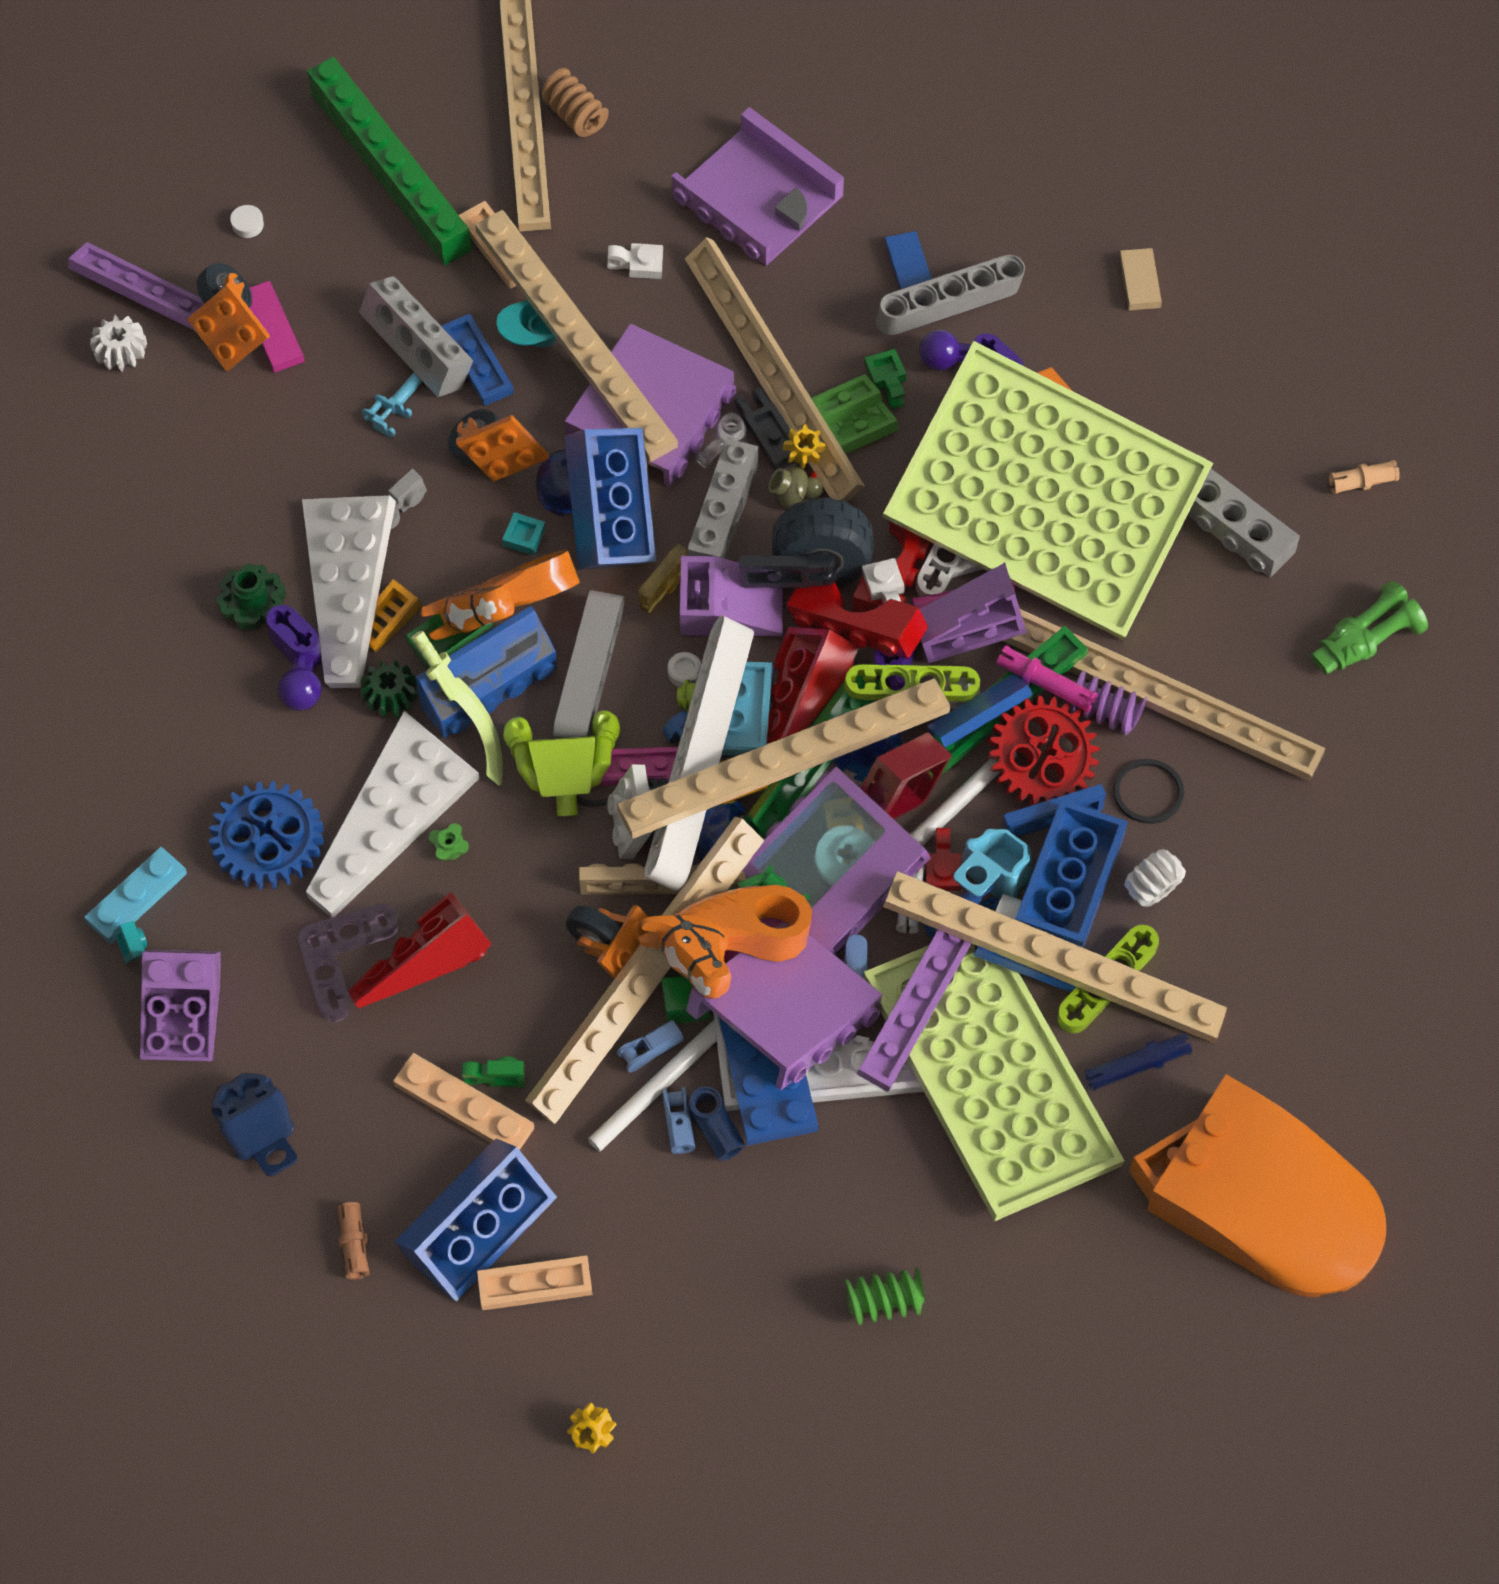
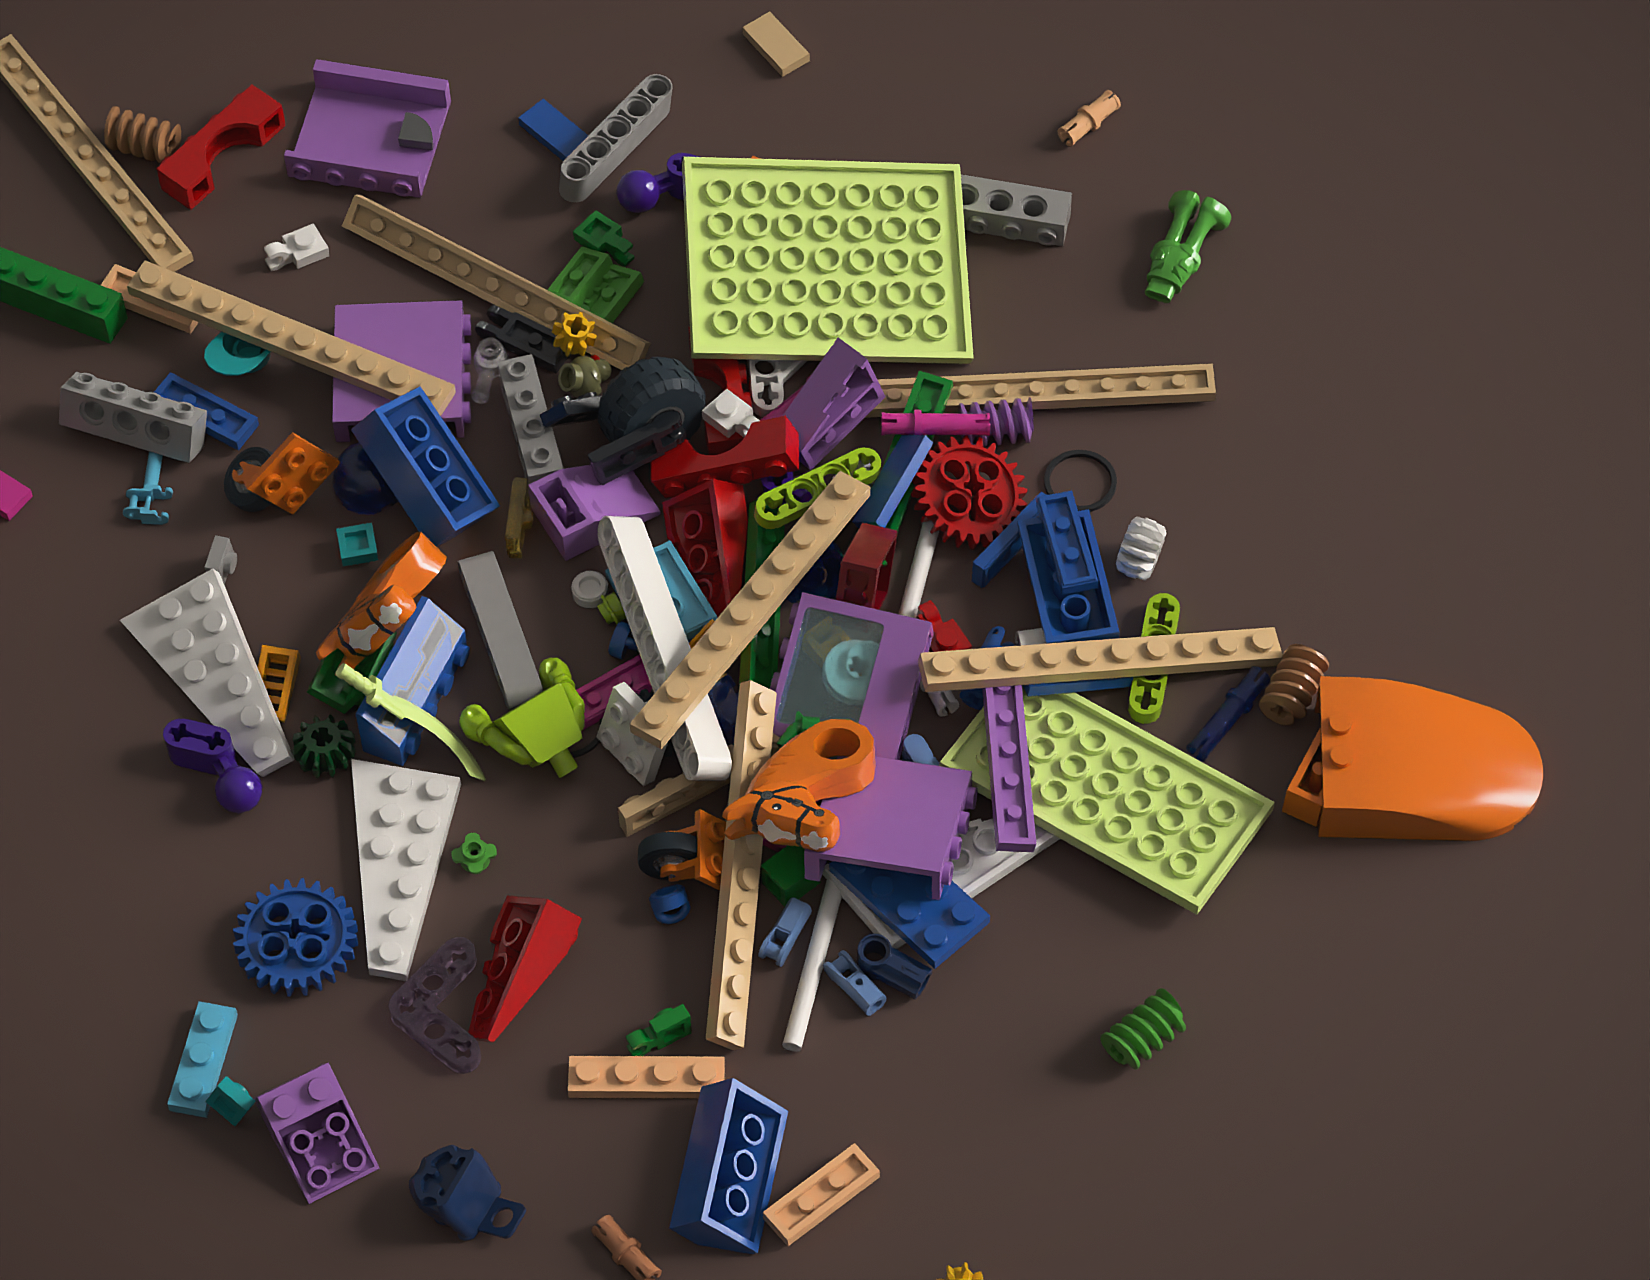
camera: 30 degrees left, 5 degrees down
dark green plant [216,564,286,630] -> none
medium azure piece [954,829,1033,900] -> none
none -> red arch [156,84,286,210]
none -> black hinge [540,392,601,428]
none -> blue tile [649,884,690,924]
none -> blue tile [1036,490,1099,595]
none -> medium nougat piece [1259,644,1329,725]

